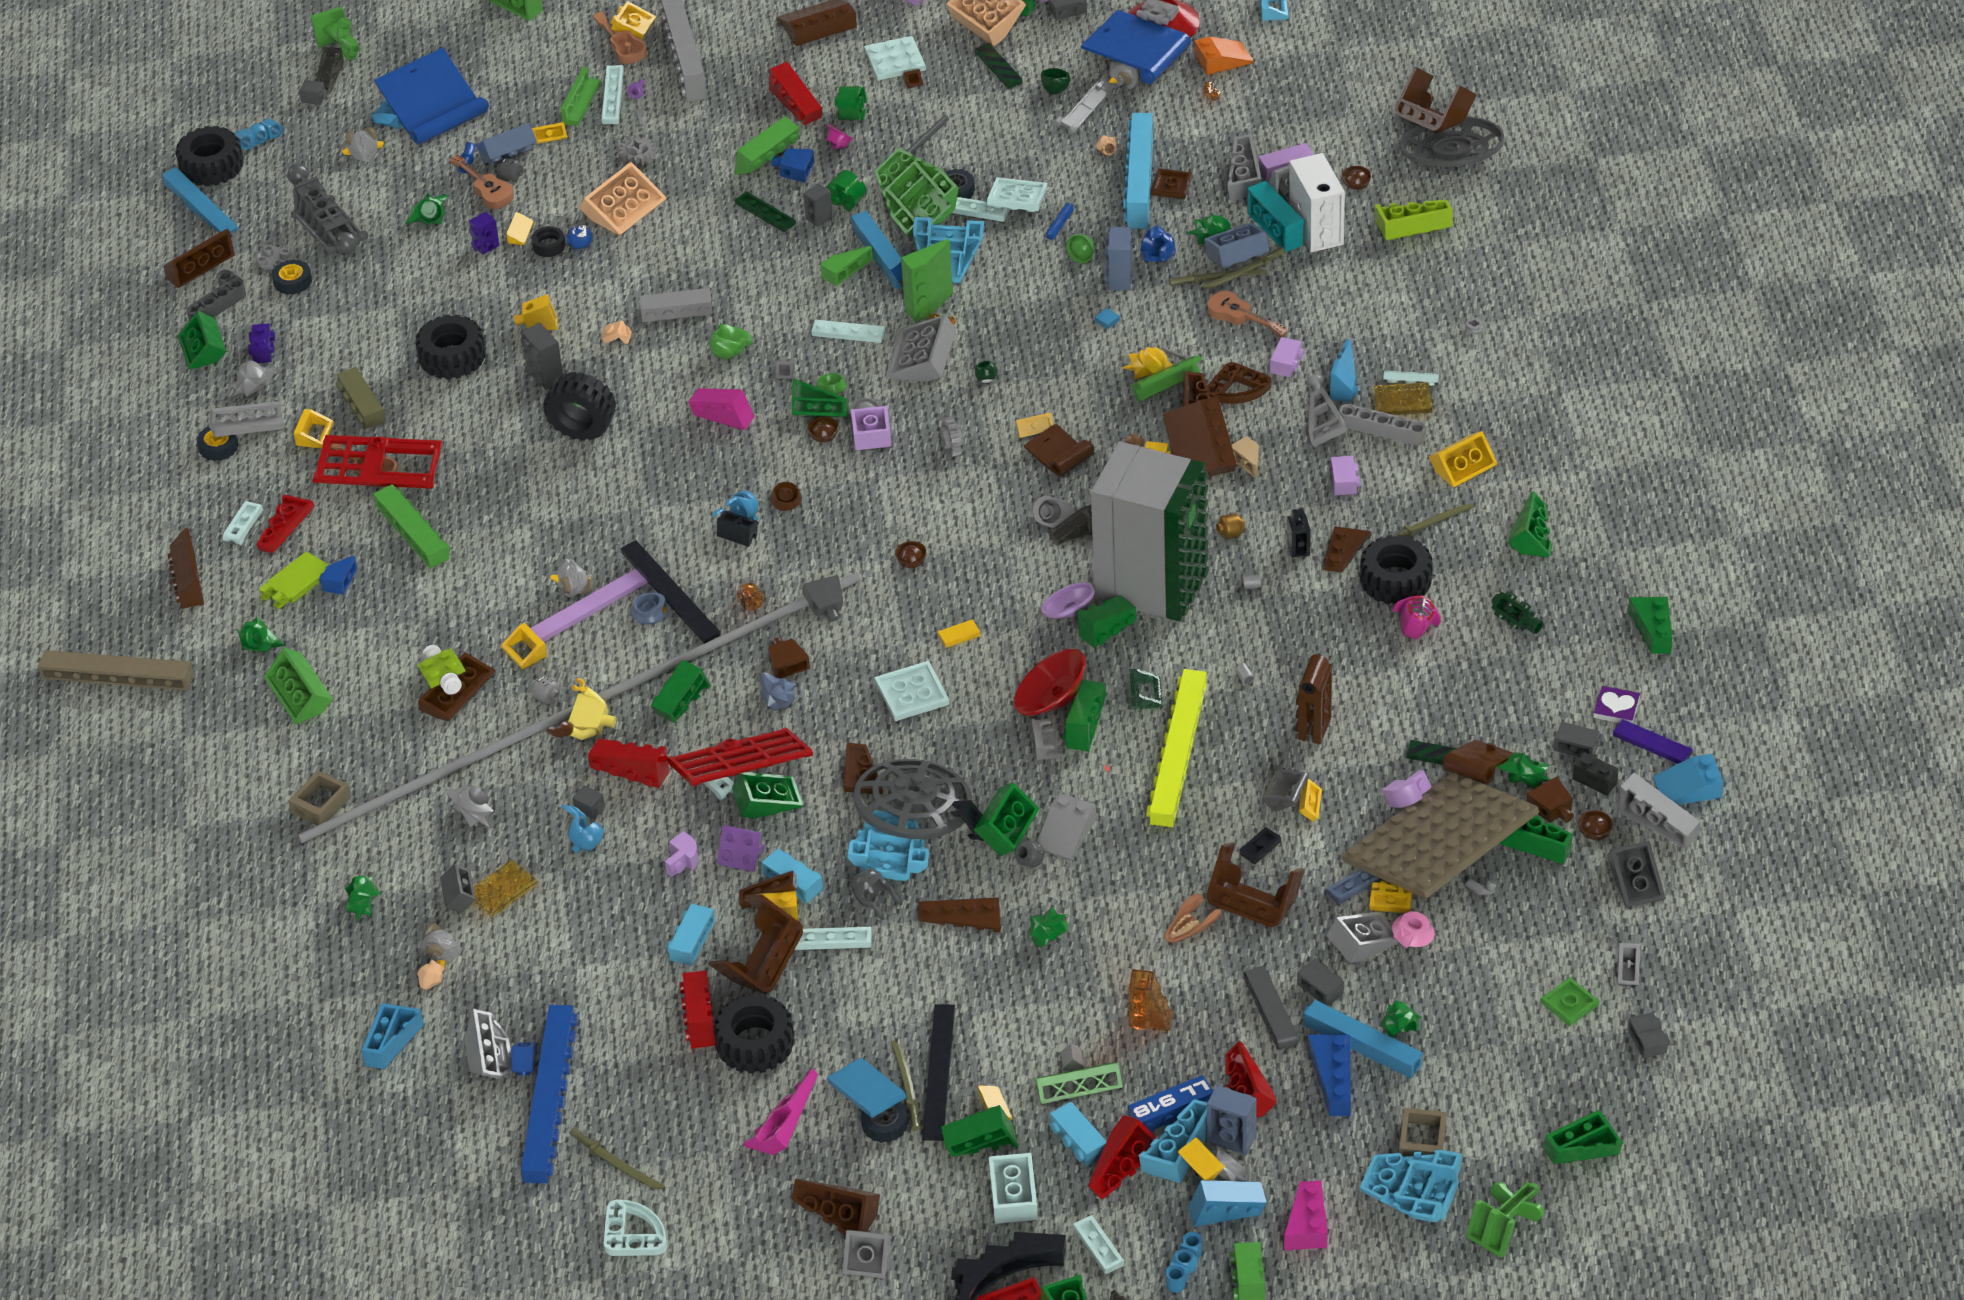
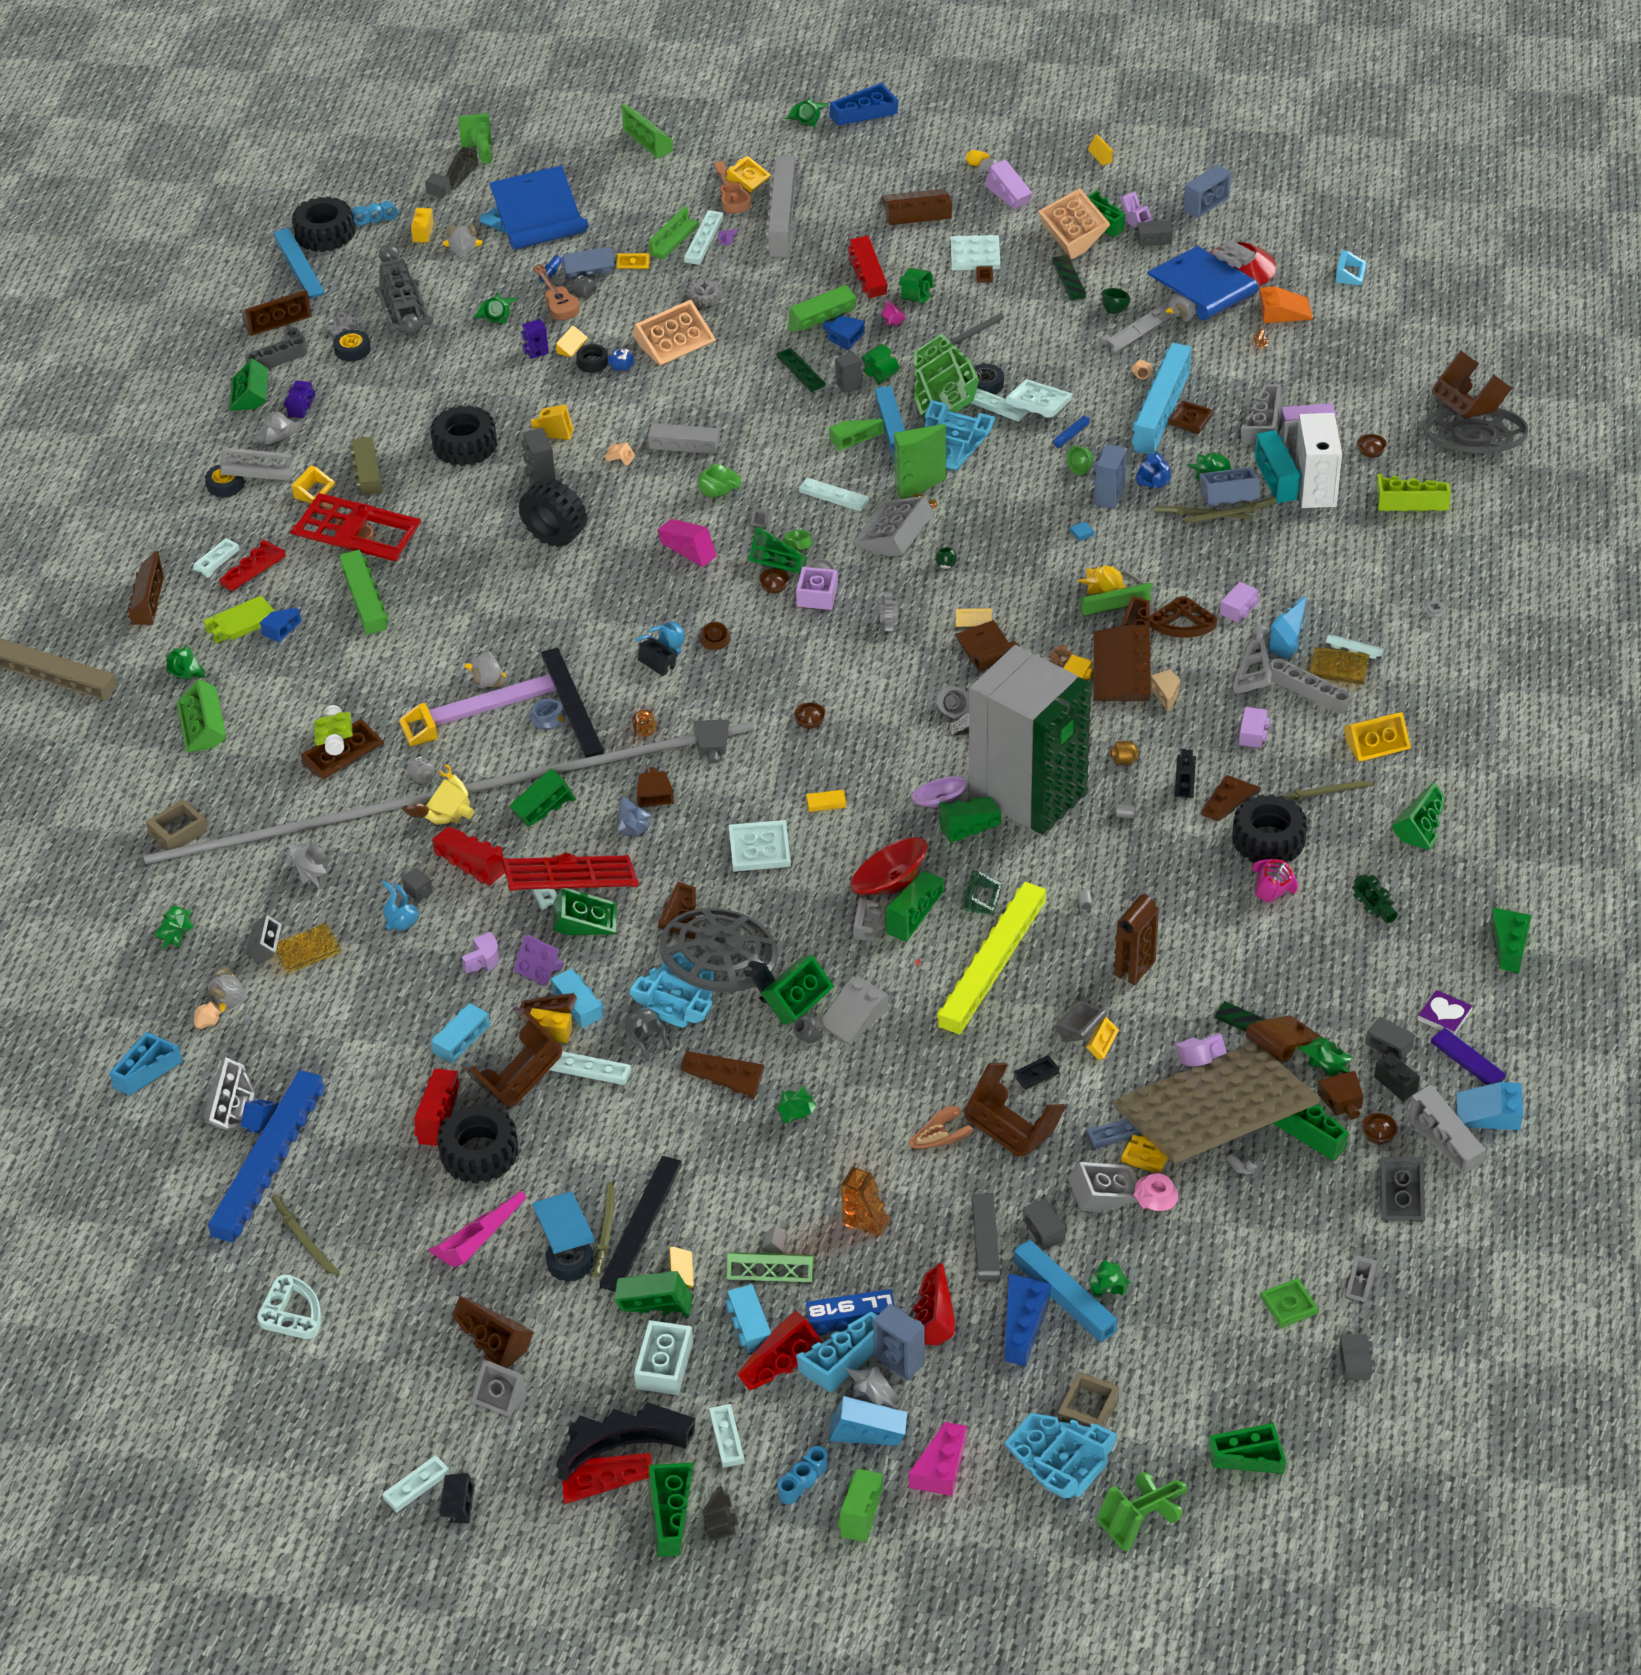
camera: 15 degrees right, 0 degrees up
yellow slope [1178,1138,1225,1181] -> none
nougat piece [1208,291,1287,338] -> none
none -> yellow brick [411,208,434,242]

